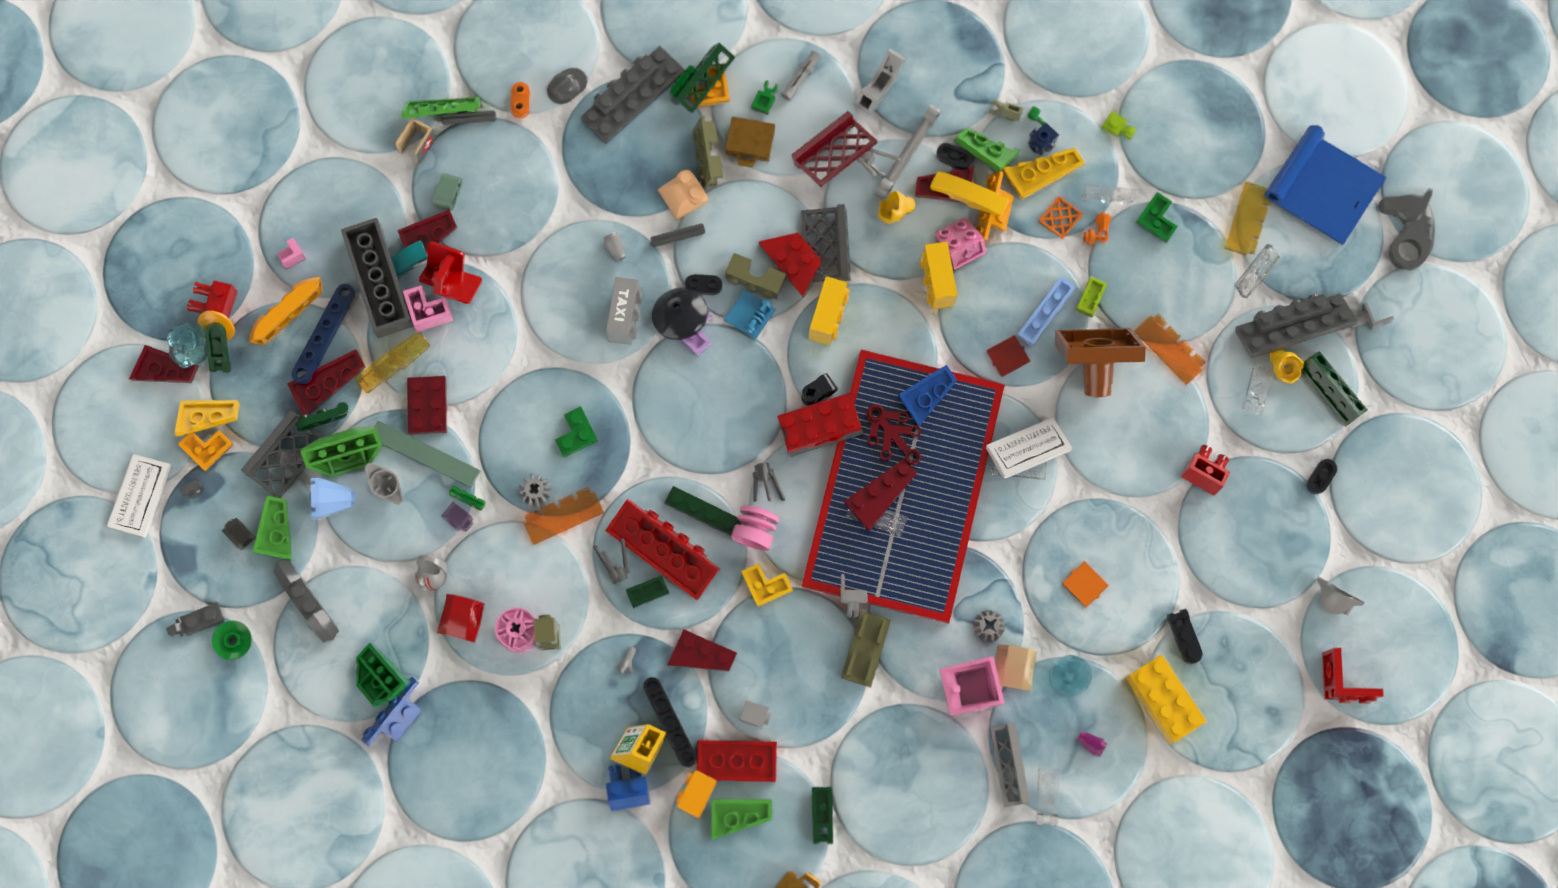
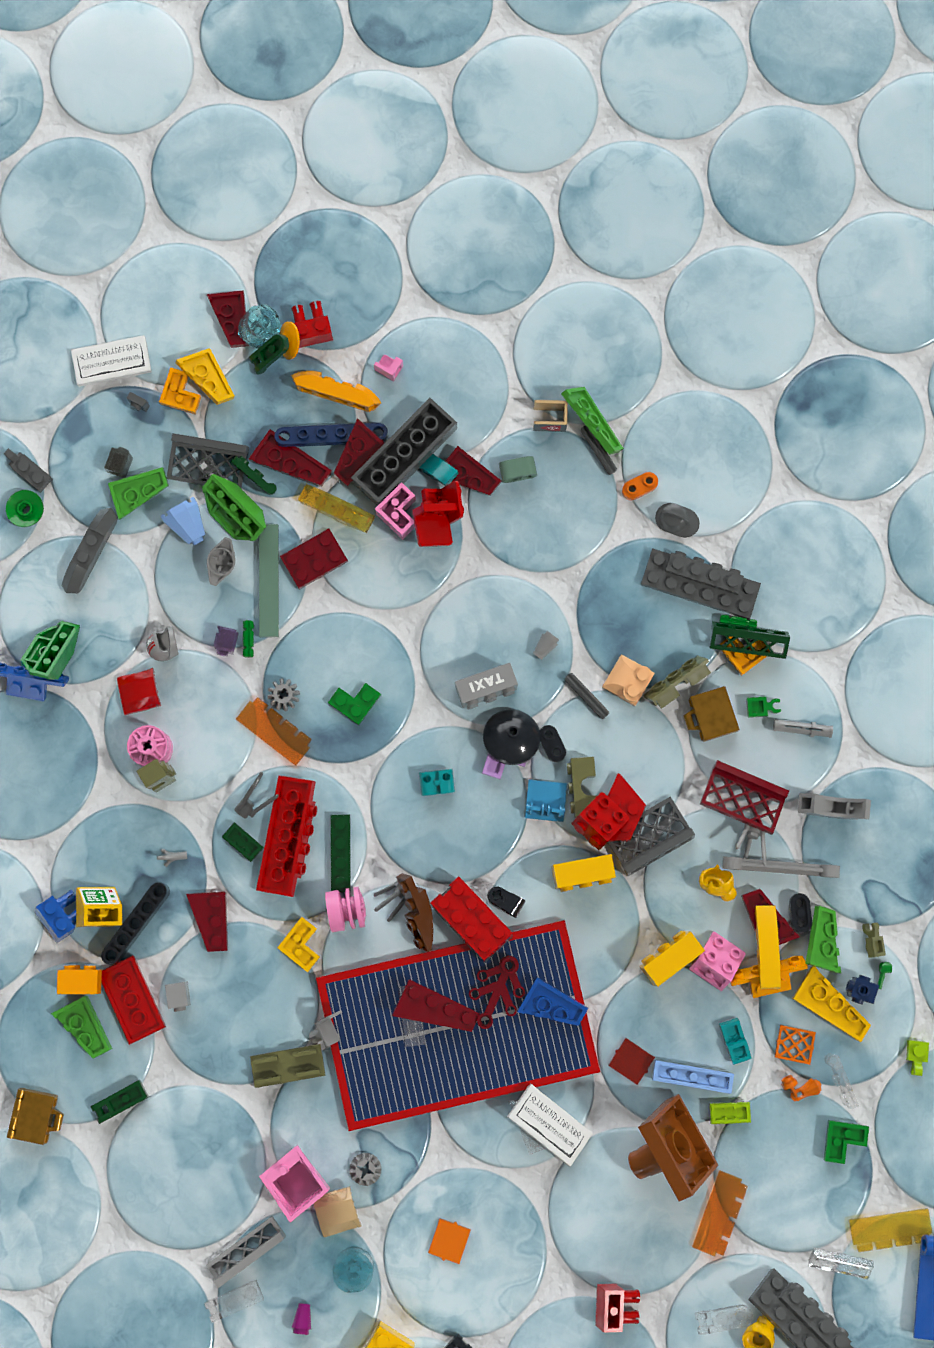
camera: 65 degrees right, 5 degrees up
none -> dark red wing [334,418,384,486]
none -> reddish brown slope [396,873,434,952]
none -> teal piece [419,769,455,796]
none -> red bracket [571,792,629,851]
none -> teal slope [719,1018,752,1065]

